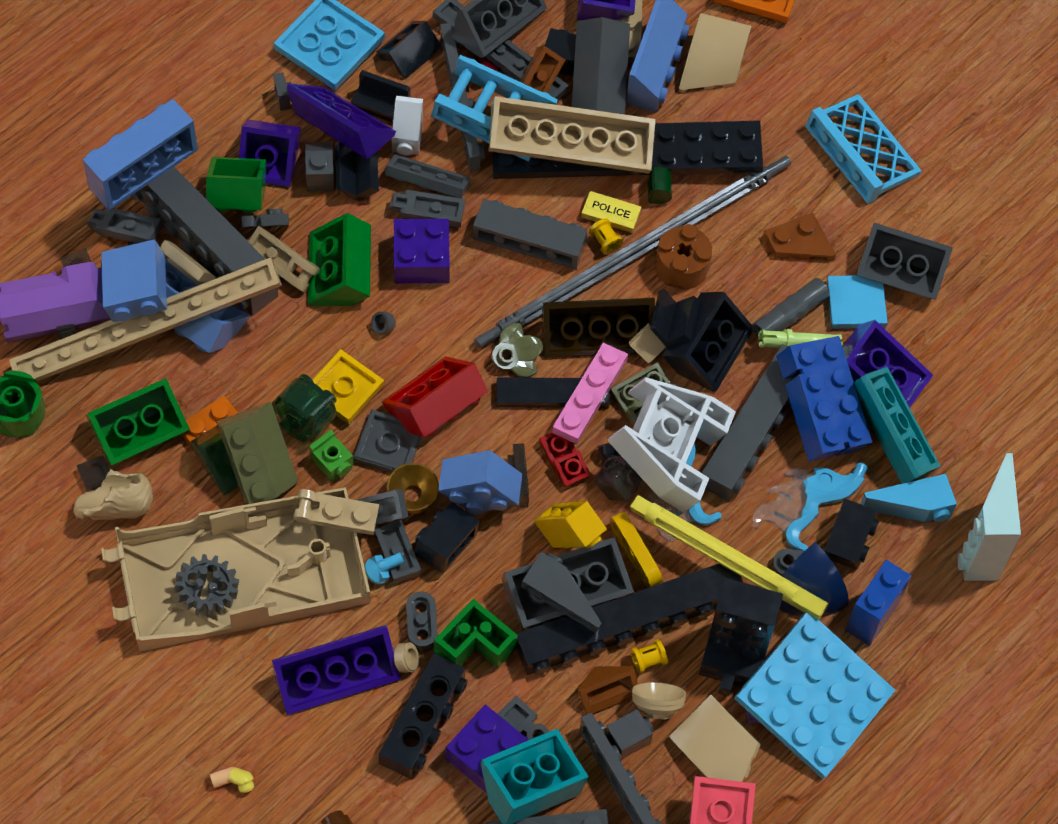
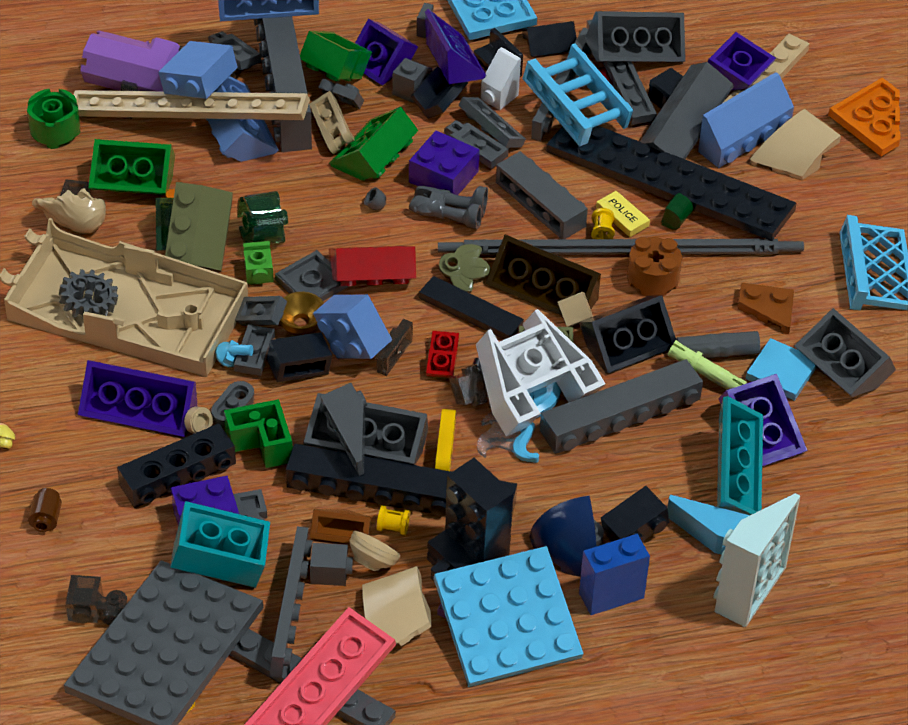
camera: 35 degrees right, 15 degrees down
tan slope [160,240,216,286] -> none
tan plate [293,489,379,535] -> none
yellow plate [305,349,384,424] -> none
tan arch [488,96,655,173] -> none
dark orange slope [519,46,566,93] -> none
yellow brick [533,501,607,549] -> none
bright pink plate [552,343,628,444] -> none
light yellow piece [630,495,828,620] -> none
black panel [650,289,700,350] -> none
piece [752,463,868,551] -> none
blue piece [776,336,872,462] -> none
none -> dark grey piece [409,186,488,229]

